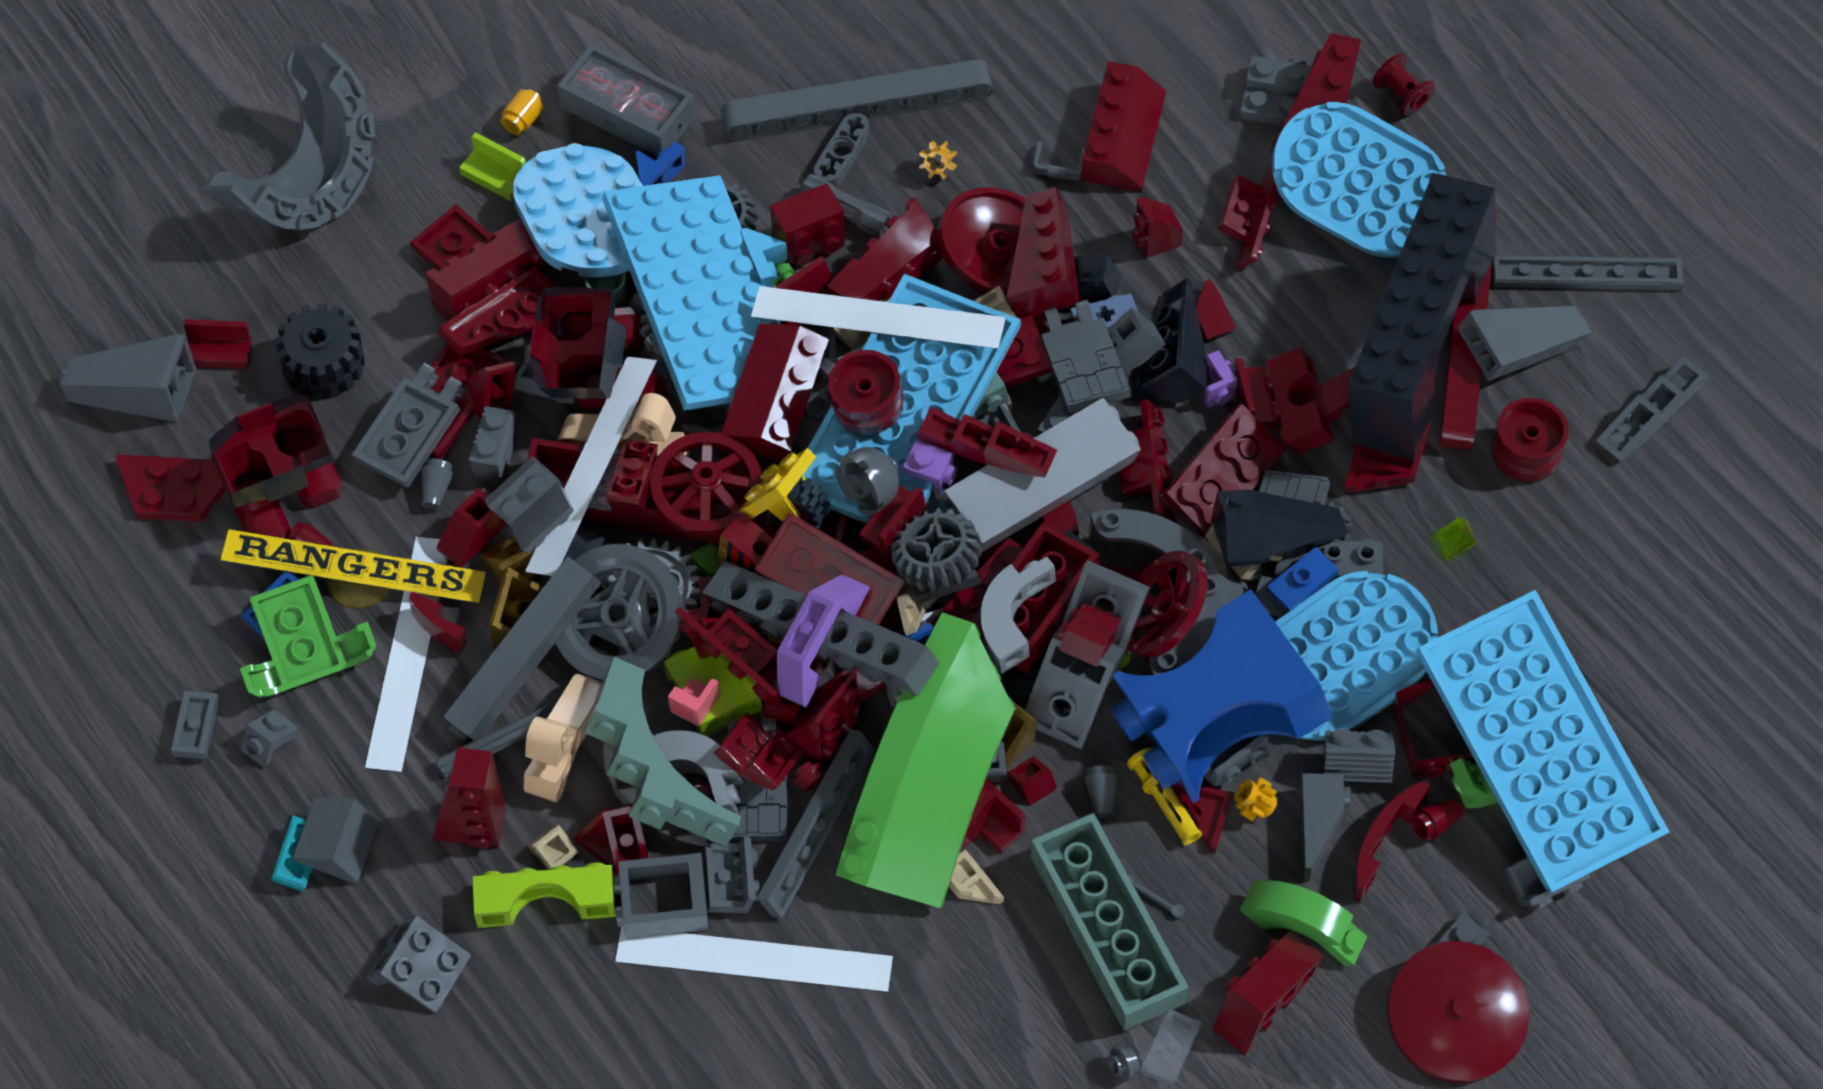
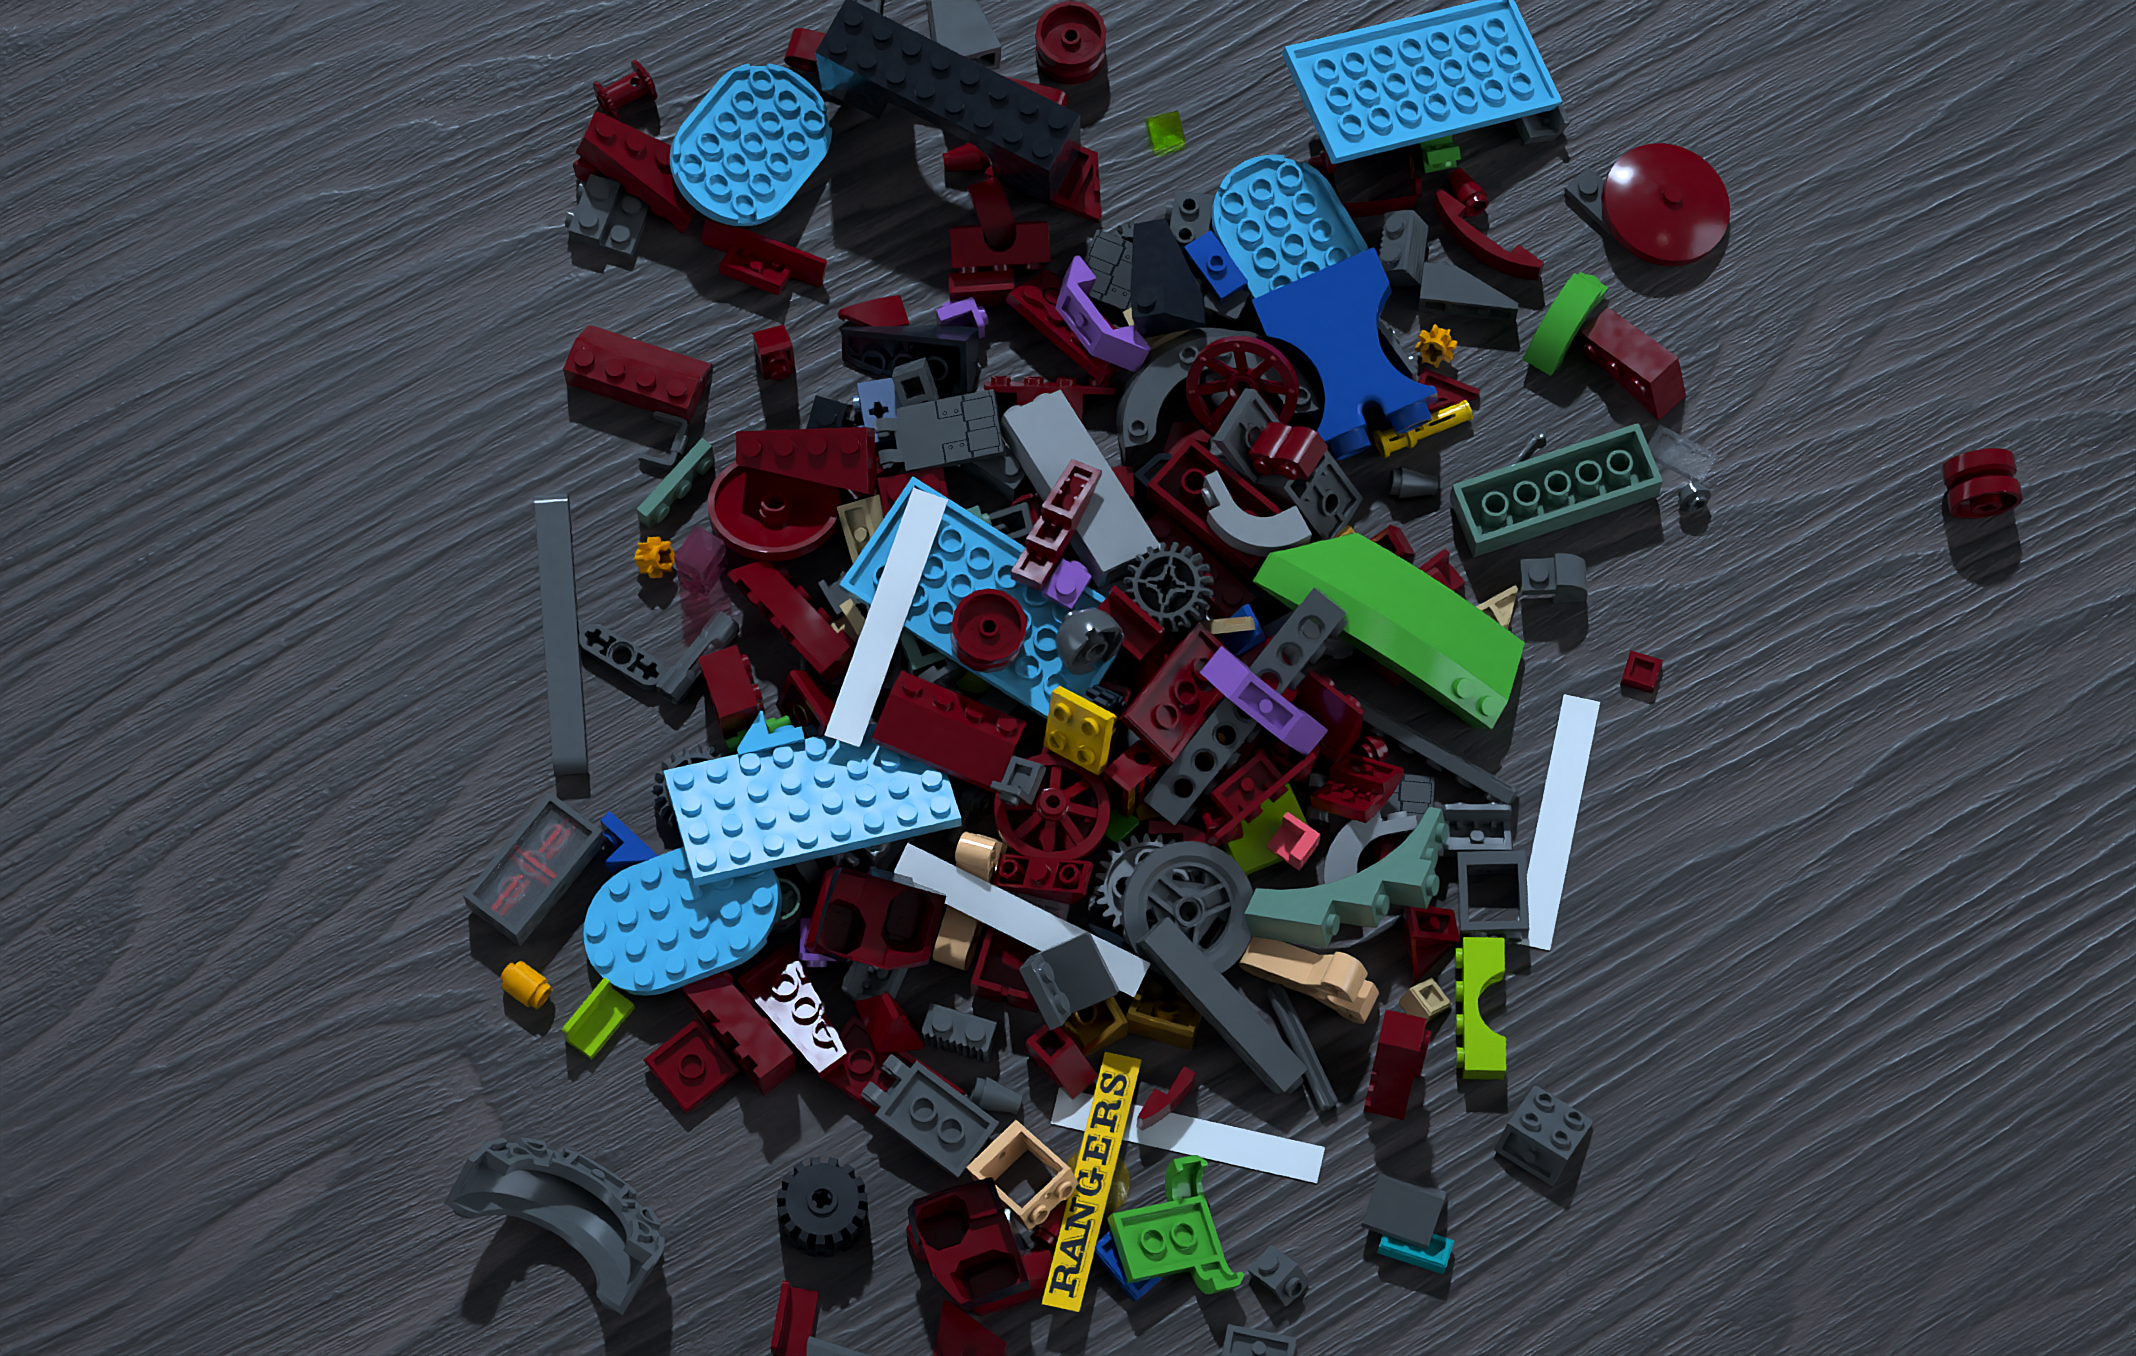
camera: 85 degrees left, 10 degrees up
none -> sand green plate [637,438,714,528]
none -> clear pink piece [674,525,728,597]
none -> light nougat window [966,1120,1079,1231]
none -> dark grey bracket [990,755,1047,807]
none -> medium lavender slope [1055,255,1151,372]
none -> dark grey brick [1519,553,1588,603]
none -> dark red tile [1620,650,1663,694]

